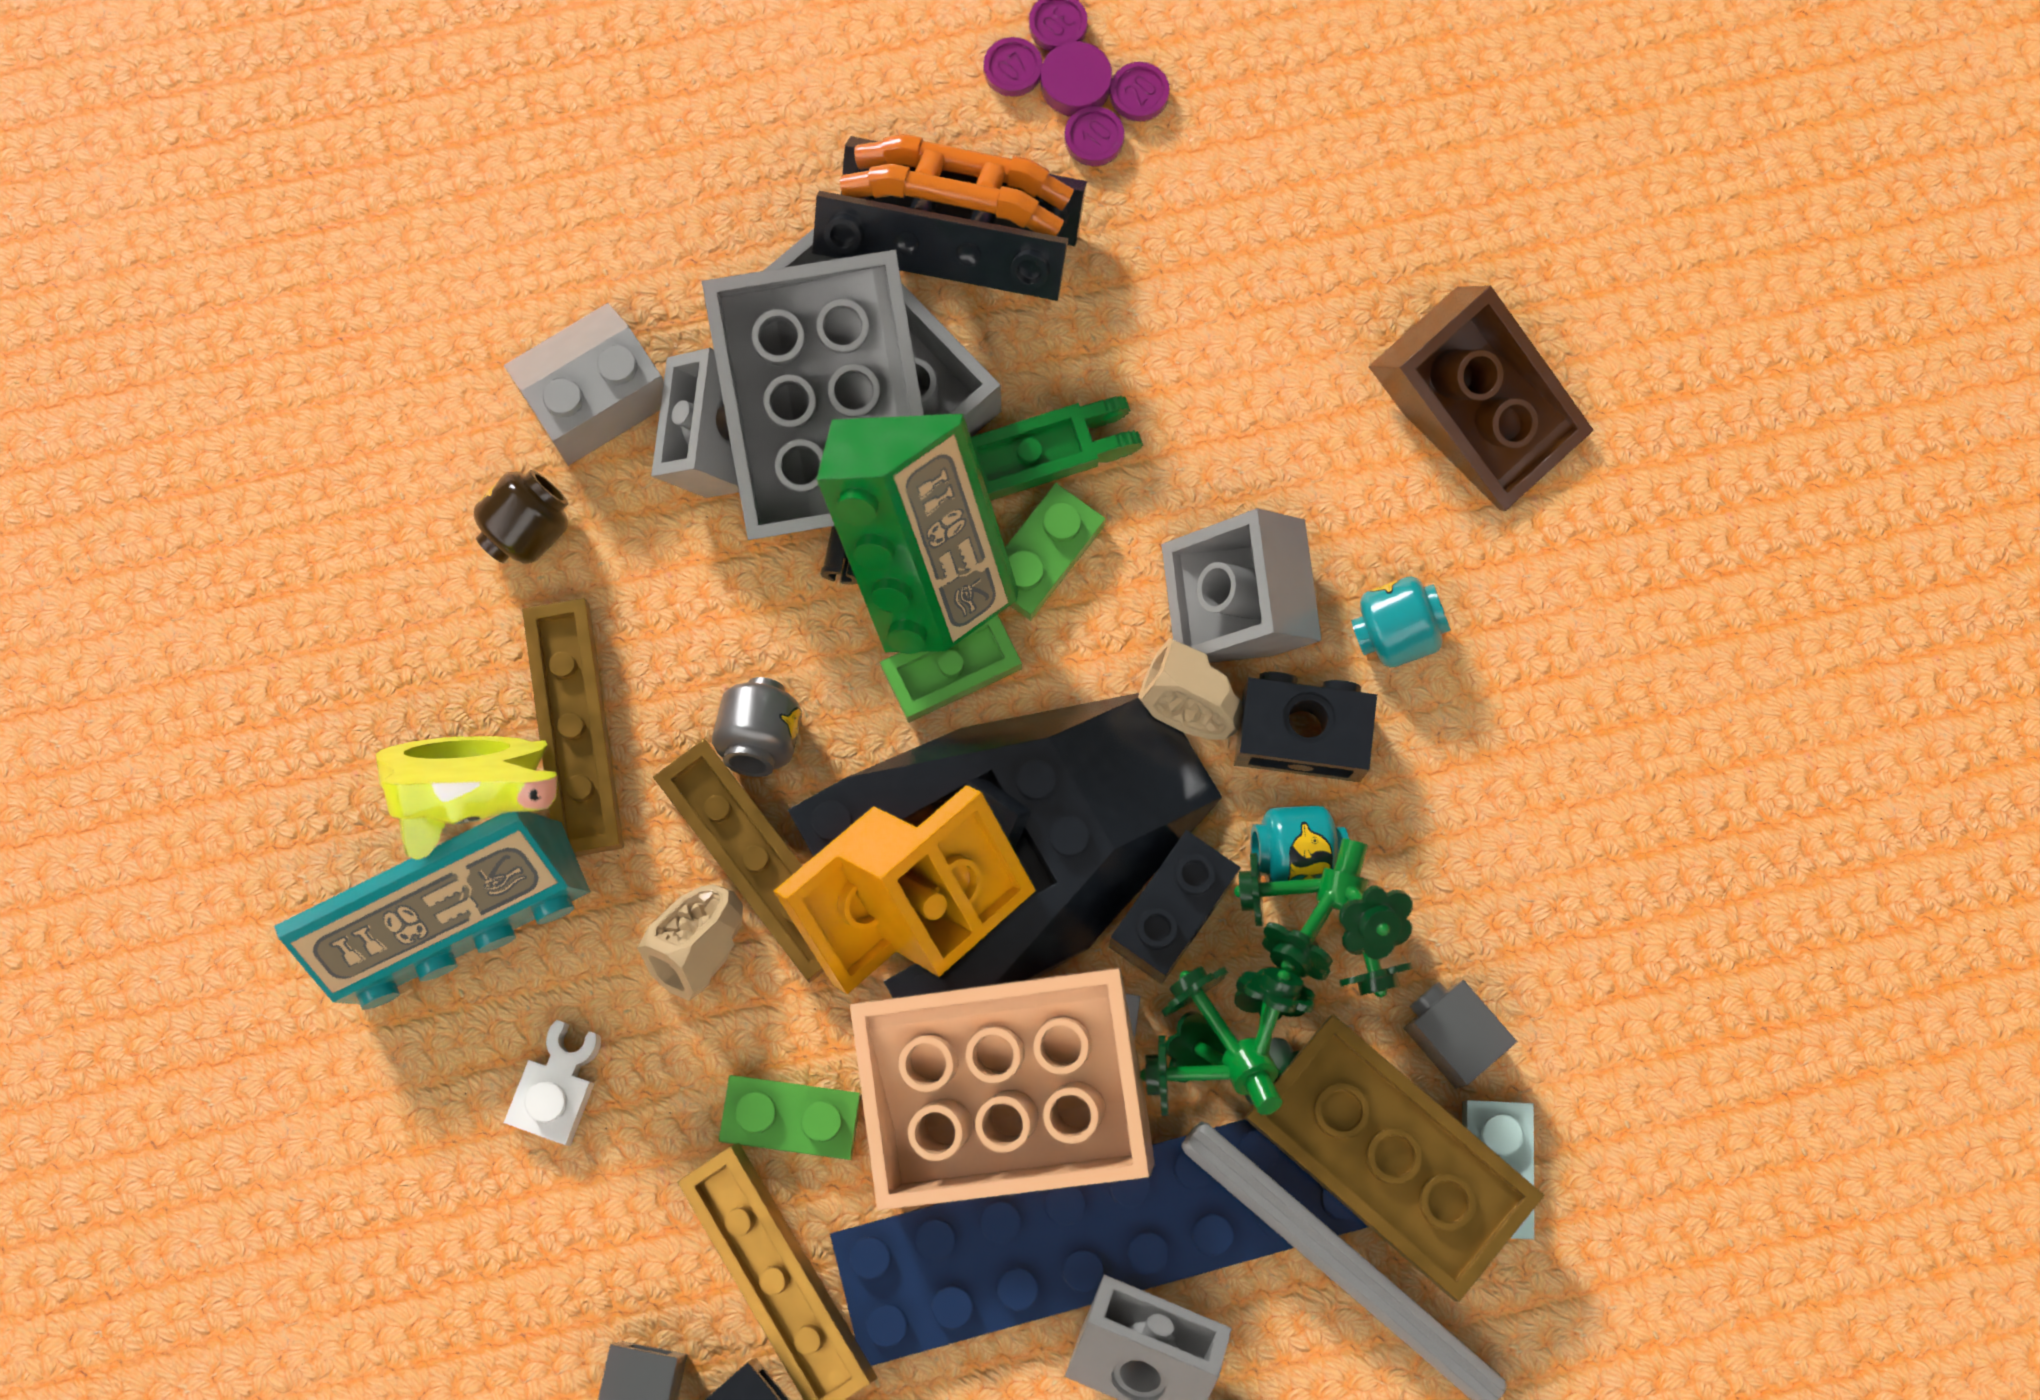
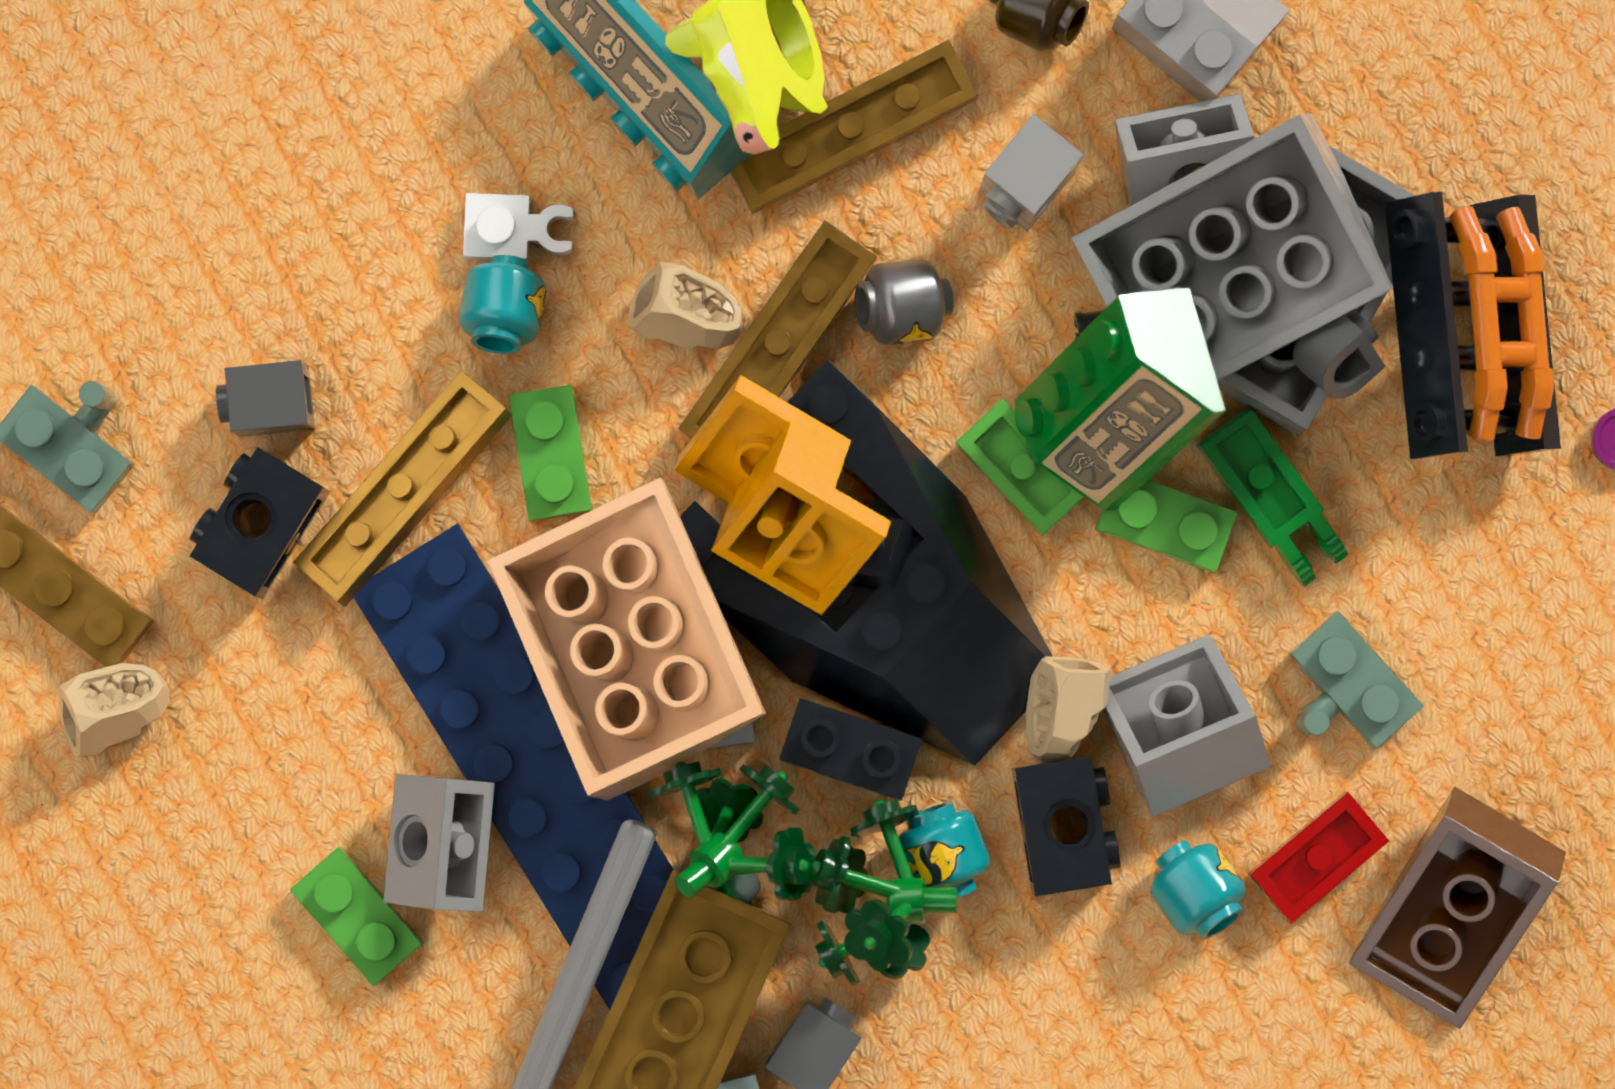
camera: 70 degrees right, 10 degrees up
none -> teal head [458,255,547,354]
none -> light grey brick [979,114,1084,232]
none -> red plate [1247,792,1389,924]
none -> sand green plate [1288,611,1424,749]
none -> dark grey plate [1293,310,1386,399]

